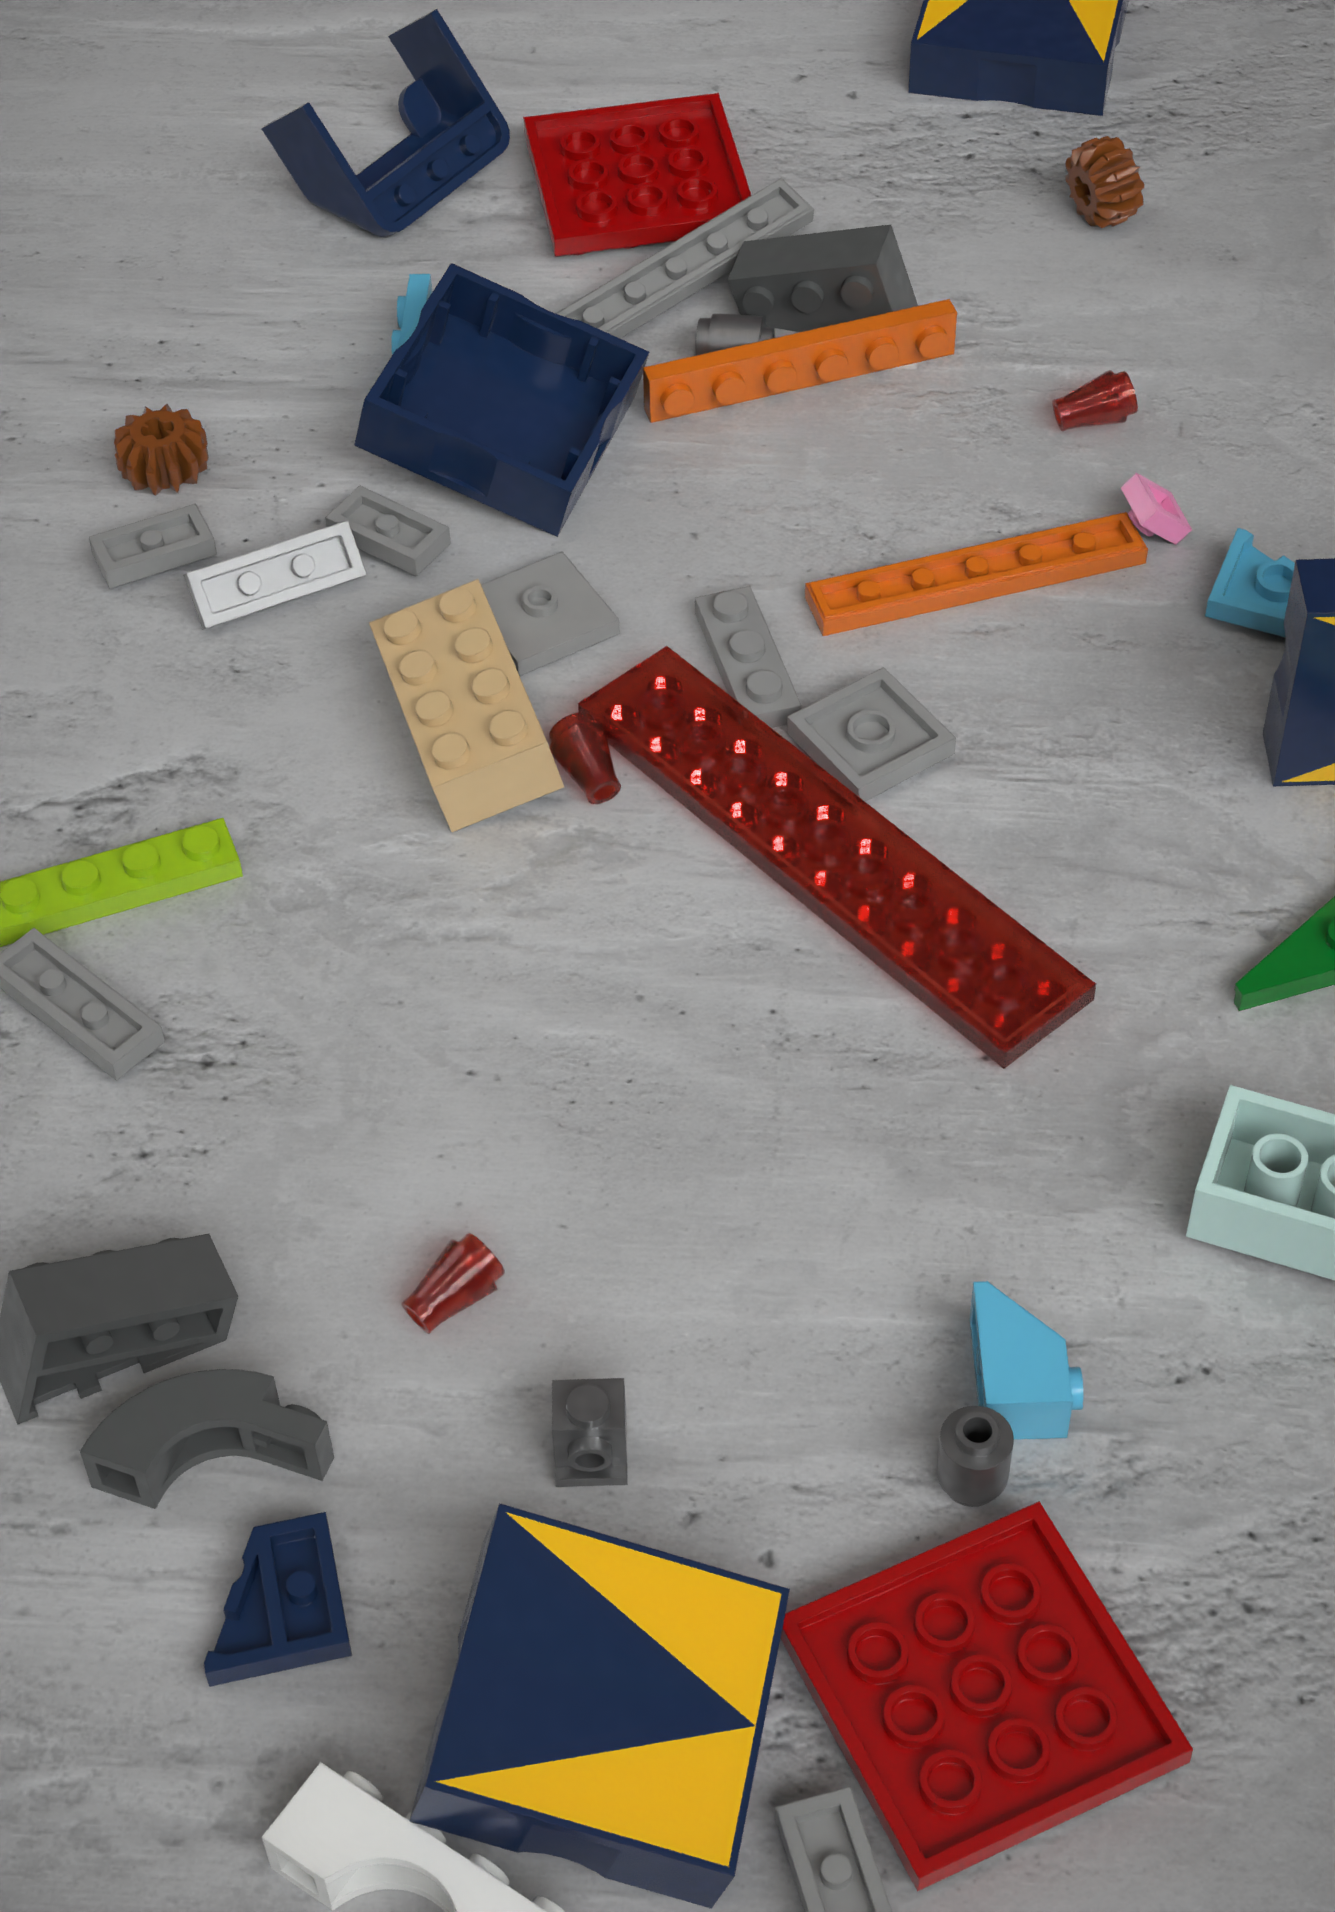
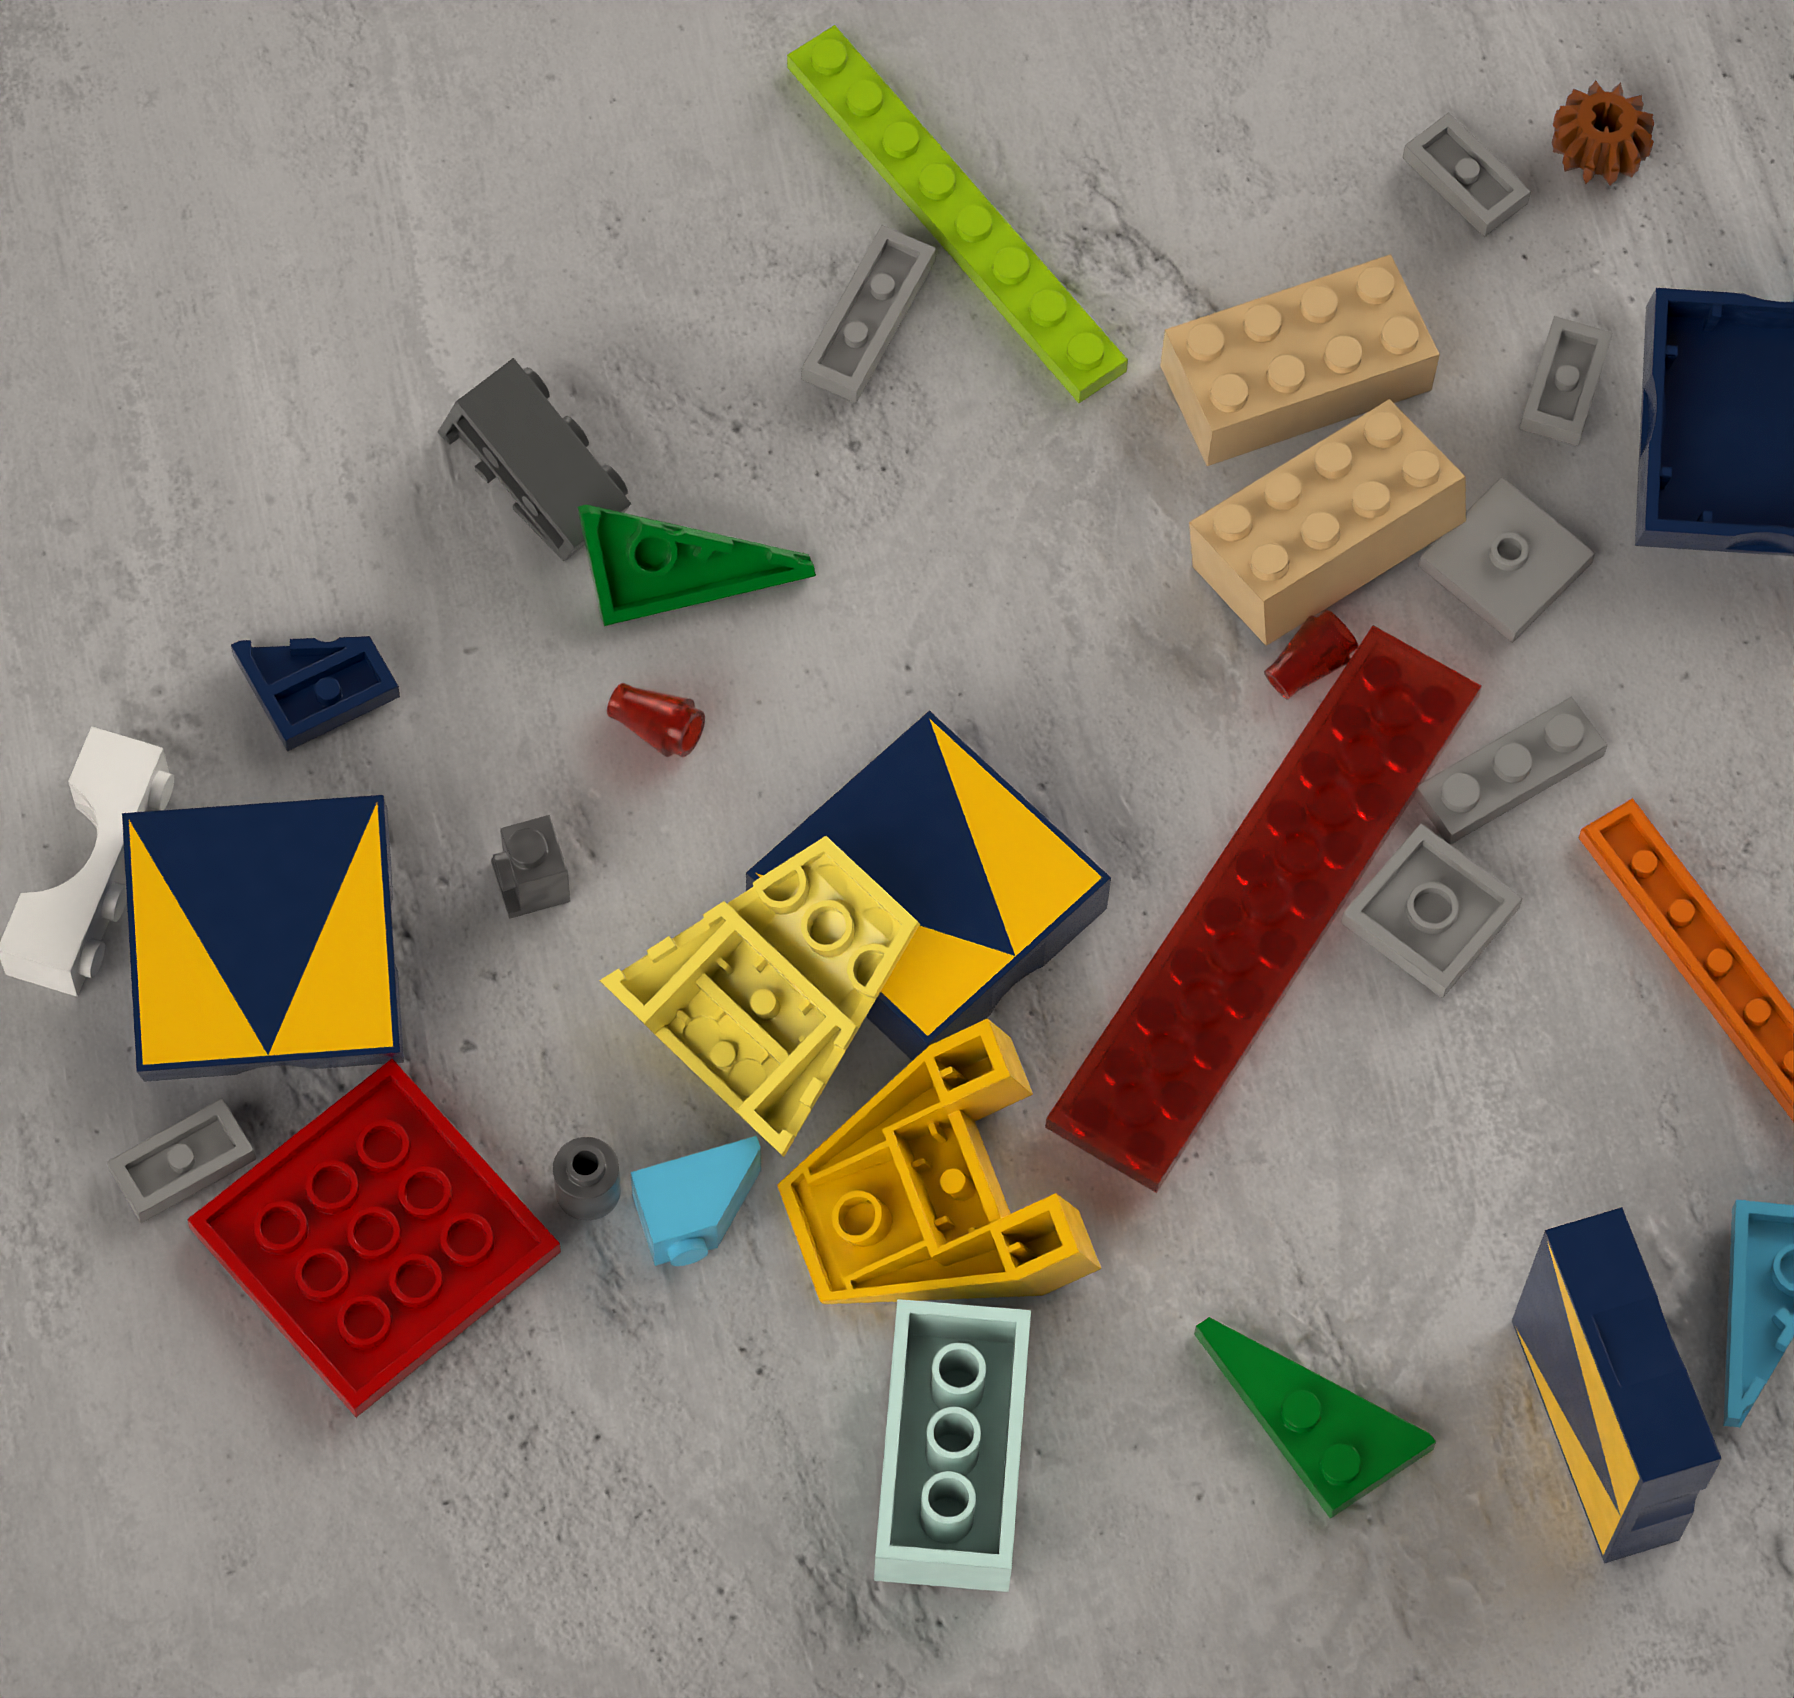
camera: 70 degrees right, 15 degrees up
dark grey arch [80,1369,334,1509] -> none
plate [183,520,367,630] -> none
none -> green wing [577,505,816,626]
none -> light yellow wedge [599,836,920,1157]
none -> dark blue tile [746,710,1111,1061]
none -> yellow wedge [777,1018,1102,1304]
none -> tan brick [1160,254,1440,466]

